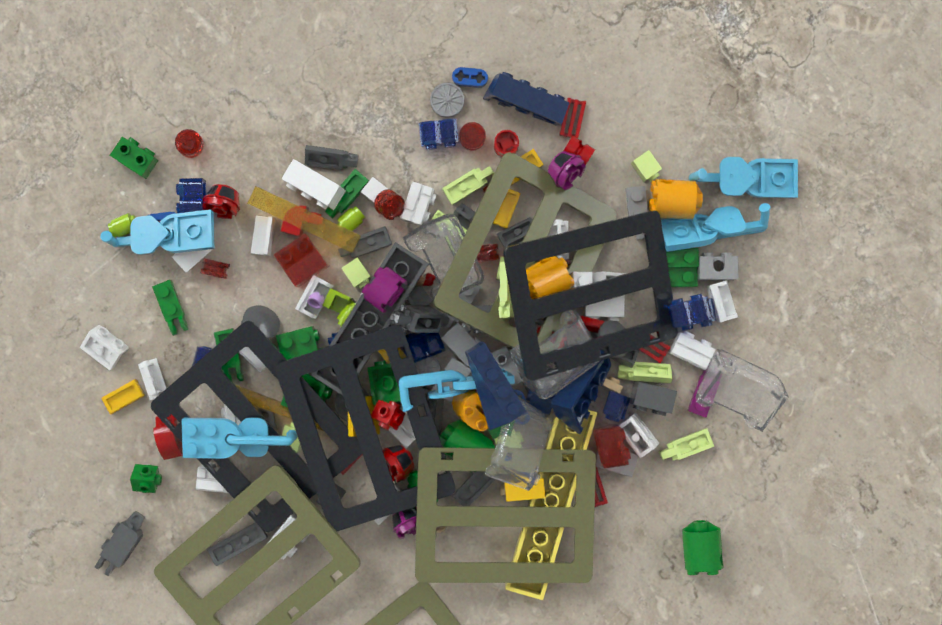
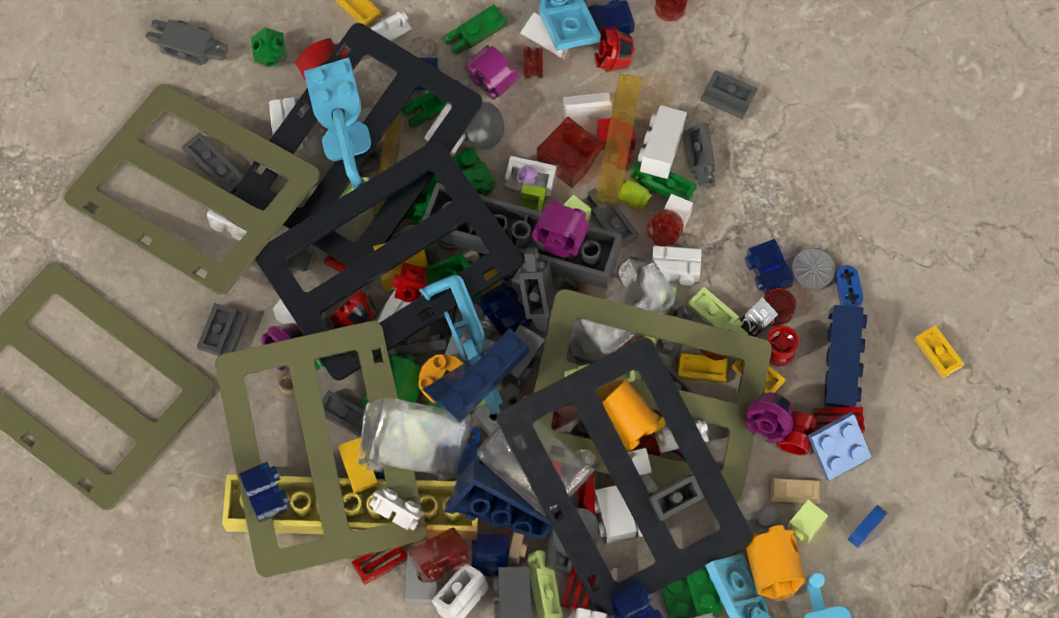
camera: 75 degrees right, 20 degrees down
none -> dark grey plate [197,303,248,356]
none -> clear blue brick [239,462,290,523]
none -> white hinge [370,488,425,531]
none -> magenta brick [465,44,519,101]
none -> dark grey slope [649,475,704,521]
none -> dark grey plate [701,70,758,120]
none -> sticker [740,297,778,337]
none -> tan tile [770,477,820,505]
none -> plate [808,413,872,481]
none -> blue beam [848,505,887,548]
none -> yellow plate [914,325,964,379]

